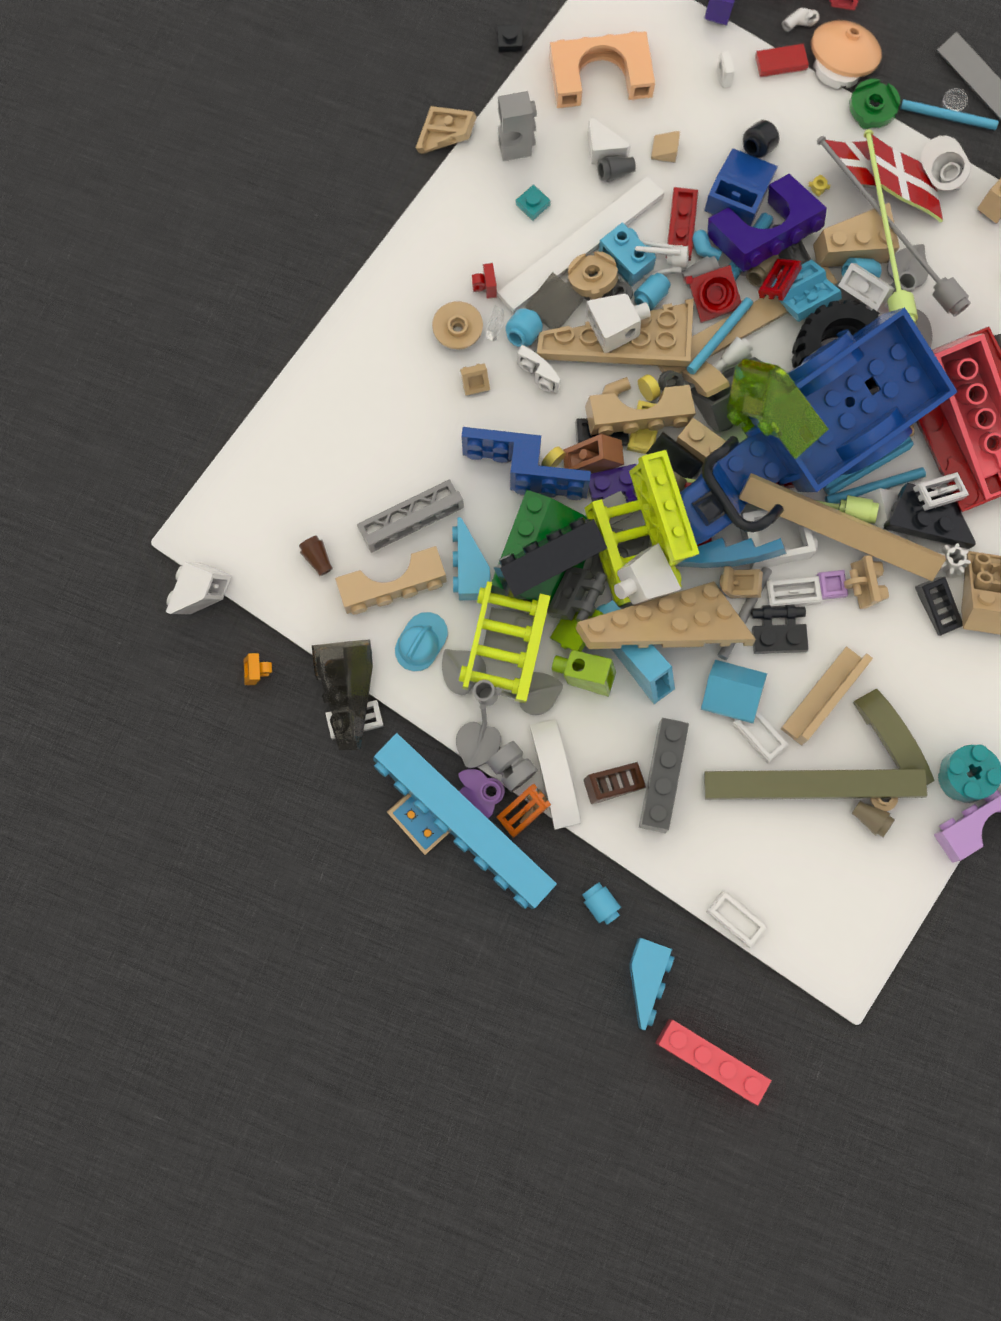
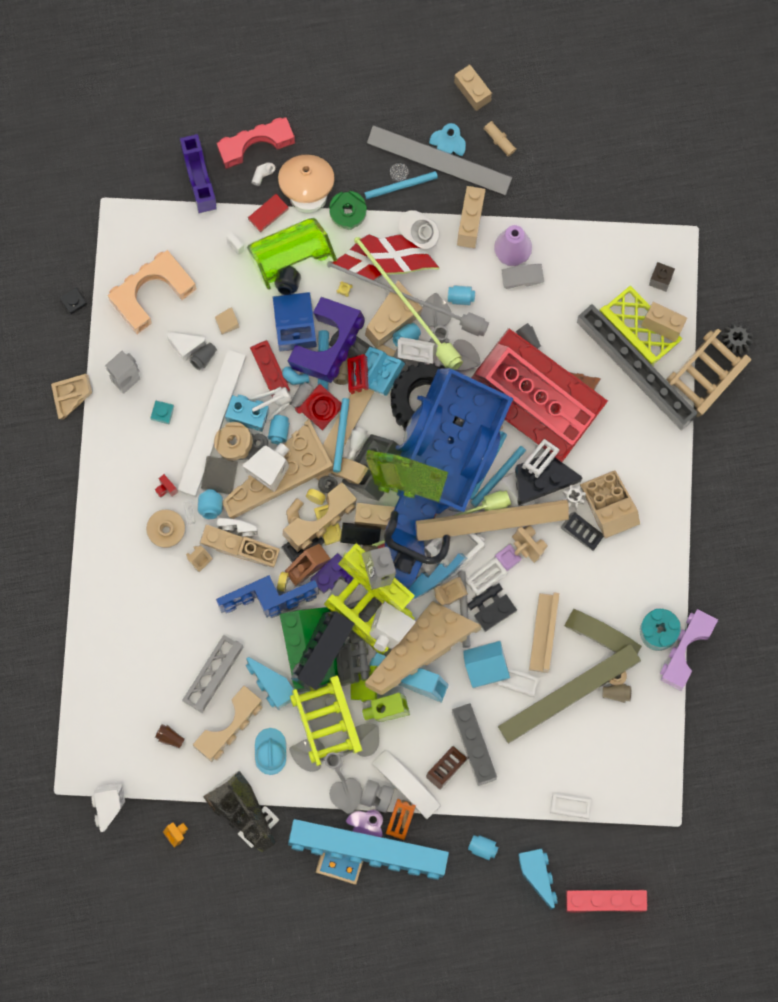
camera: 30 degrees left, 0 degrees up
none -> tan slope [199,524,280,568]
none -> clear neon green windscreen [247,218,337,290]
none -> light grey torso [362,547,396,589]
none -> medium azure brick [448,285,475,305]

